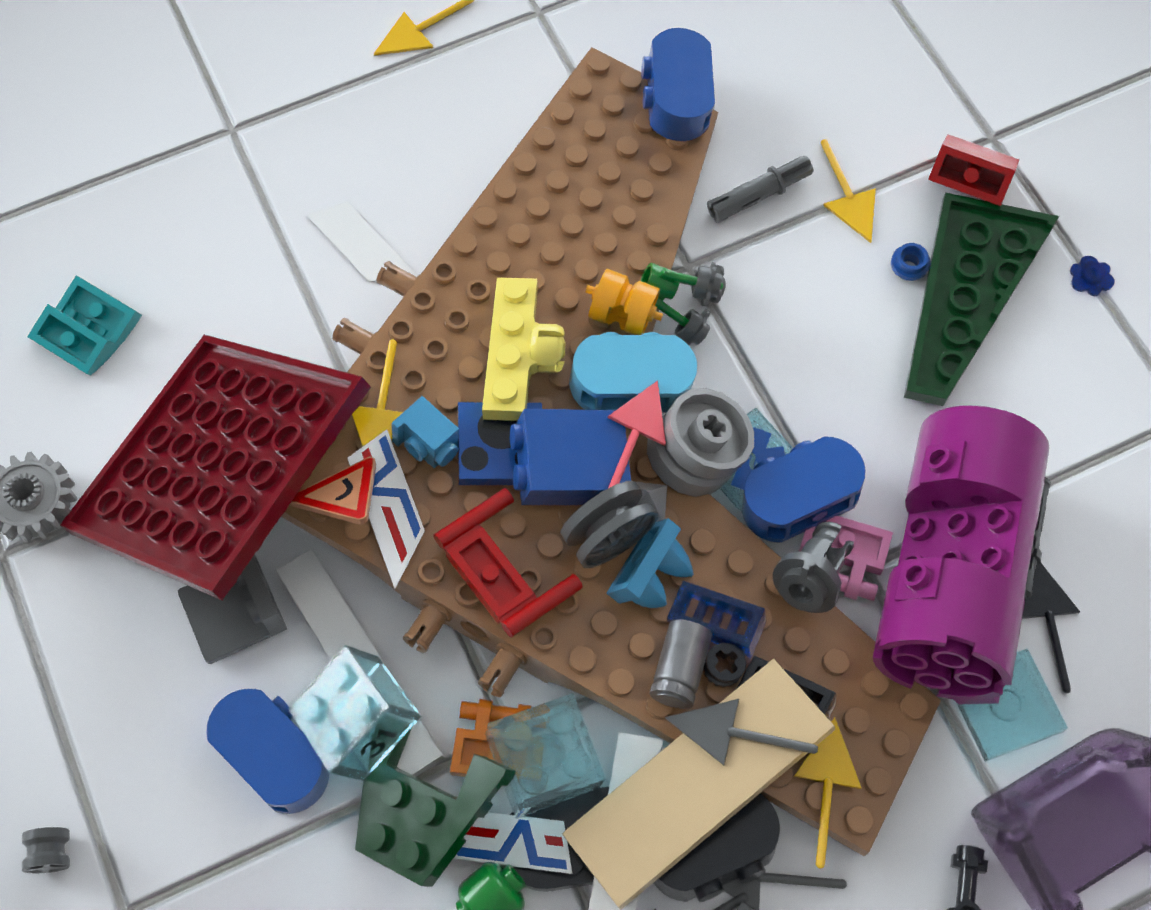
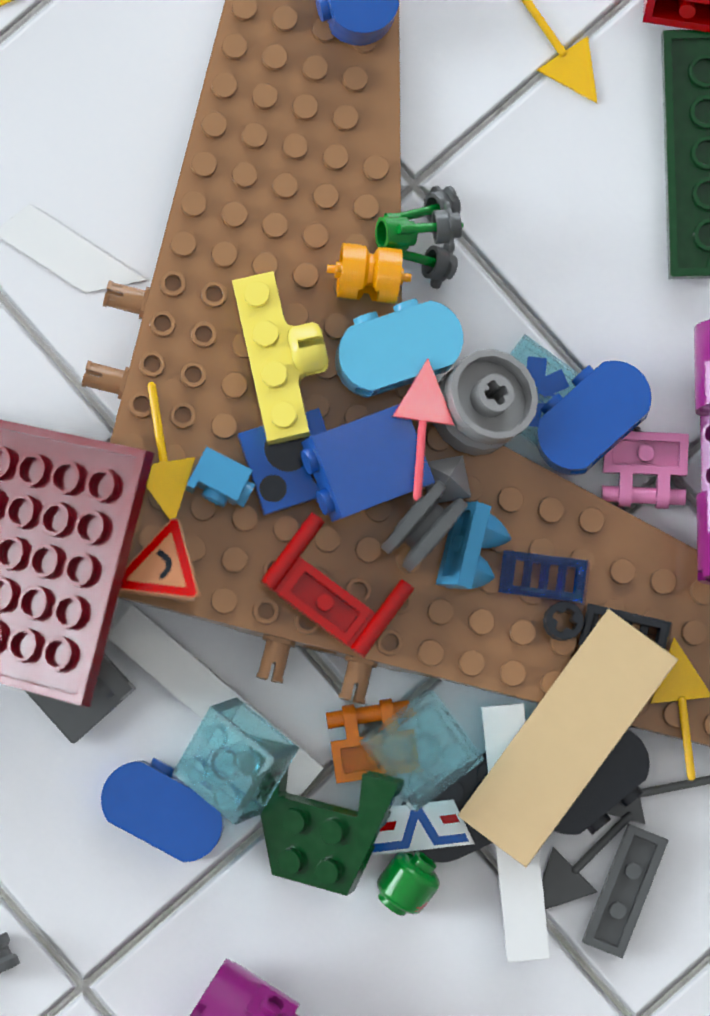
camera: 20 degrees left, 20 degrees up
white sticker [348,430,425,589] -> none
flat silver piece [649,620,712,709] -> none
dark grey piece [665,699,818,766] -> none
dark grey axle [707,156,814,223] -> none
dark grey piece [773,522,854,613] -> none
blue plate [891,243,930,281] -> none

